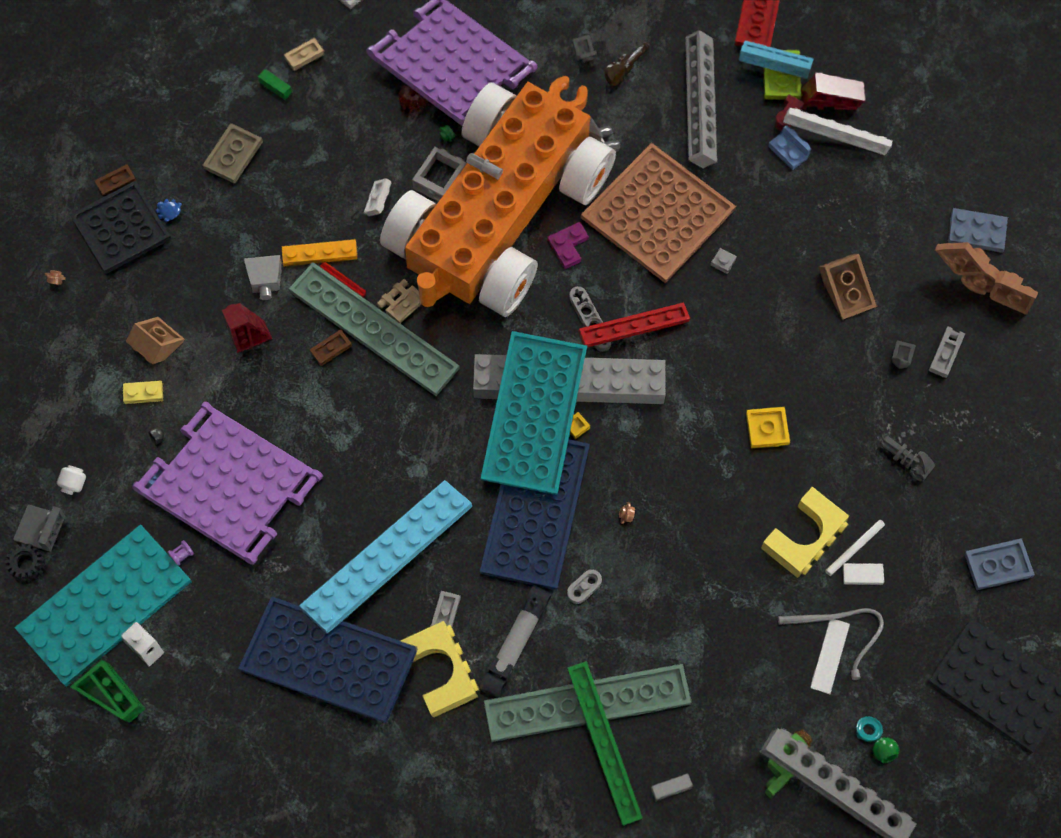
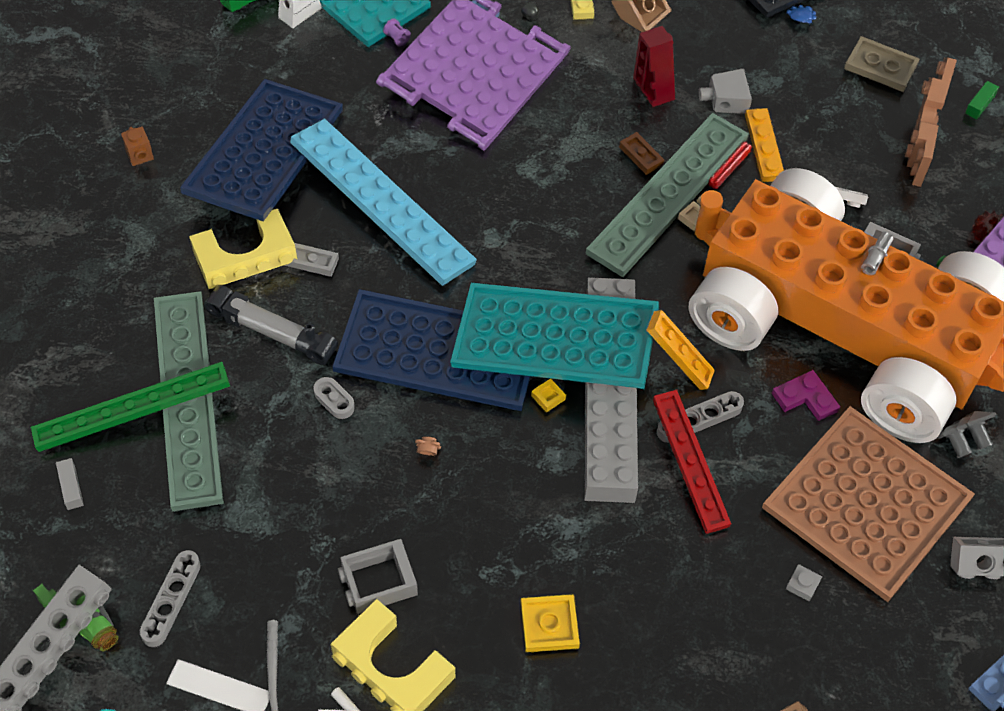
camera: 90 degrees right, 10 degrees down
none -> dark orange brick [121,127,154,166]
none -> light grey beam [140,550,200,647]
none -> light grey window [338,539,418,614]
none -> light orange plate [647,310,715,390]
none -> nougat plate [905,58,957,187]

